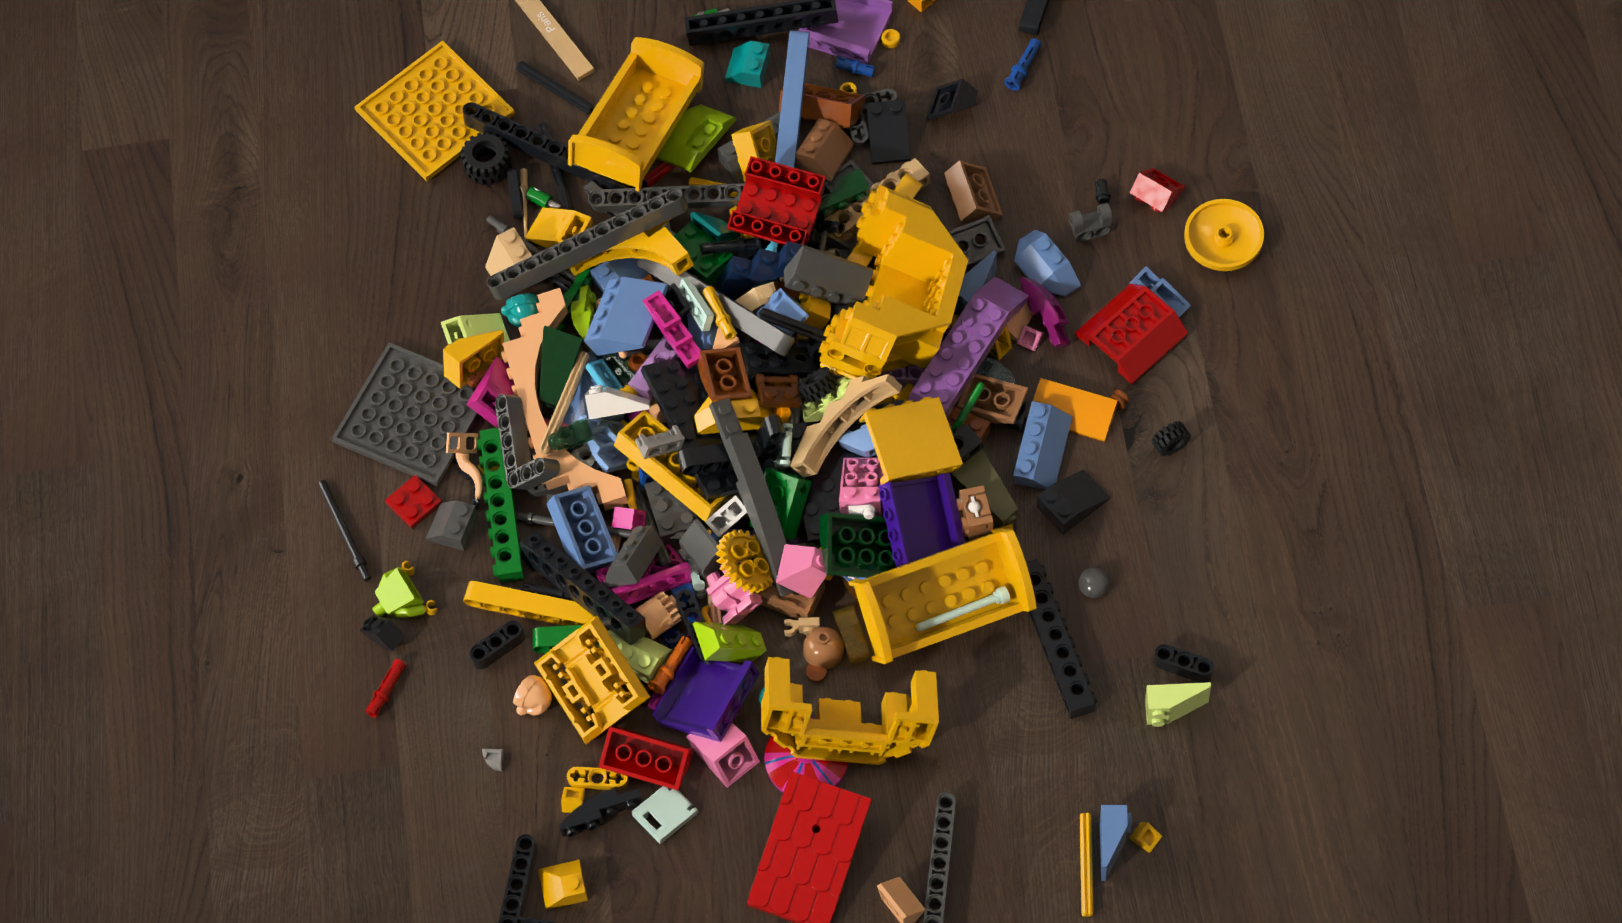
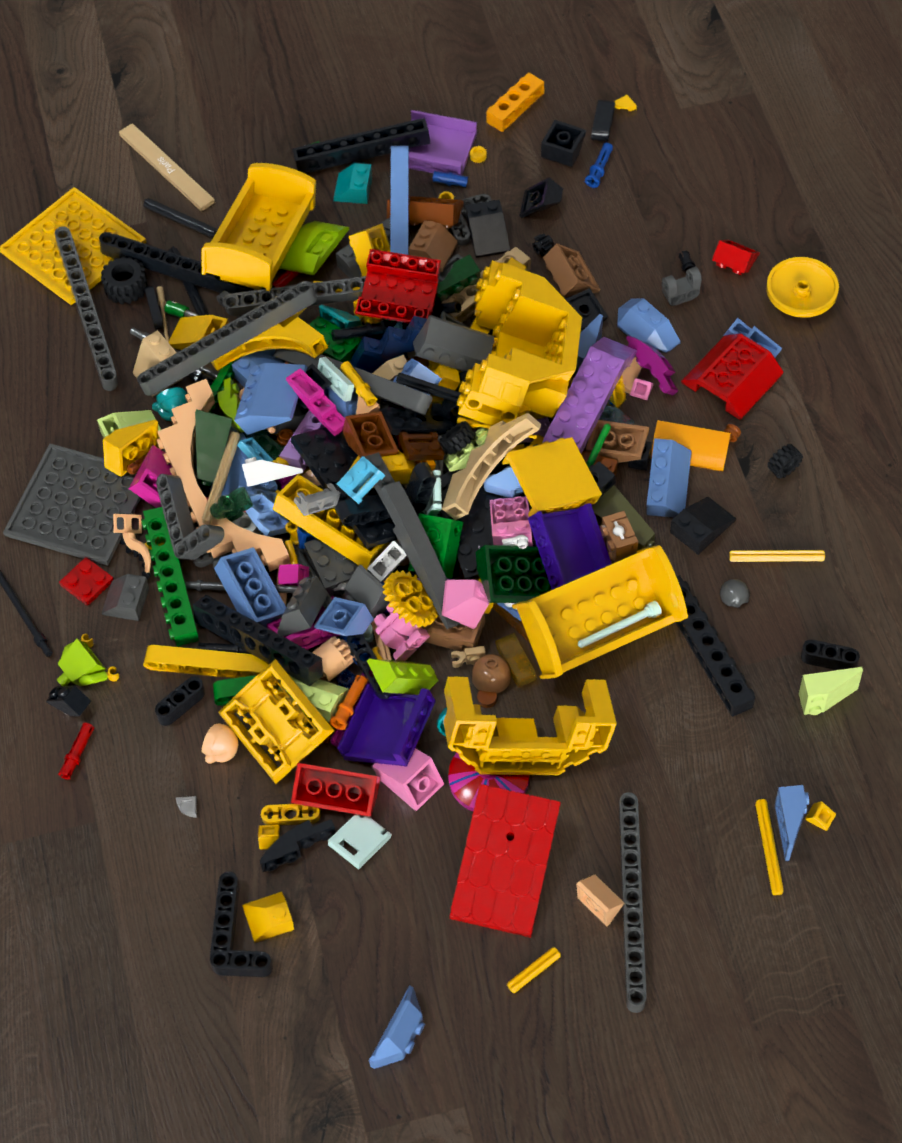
camera: 10 degrees left, 5 degrees down
none -> dark grey beam [55,226,118,391]
none -> medium blue slope [314,597,373,636]
none -> medium azure plate [337,456,385,504]
none -> black gear [532,234,554,256]
none -> black slope [541,120,586,167]
none -> yellow axle [729,550,825,562]

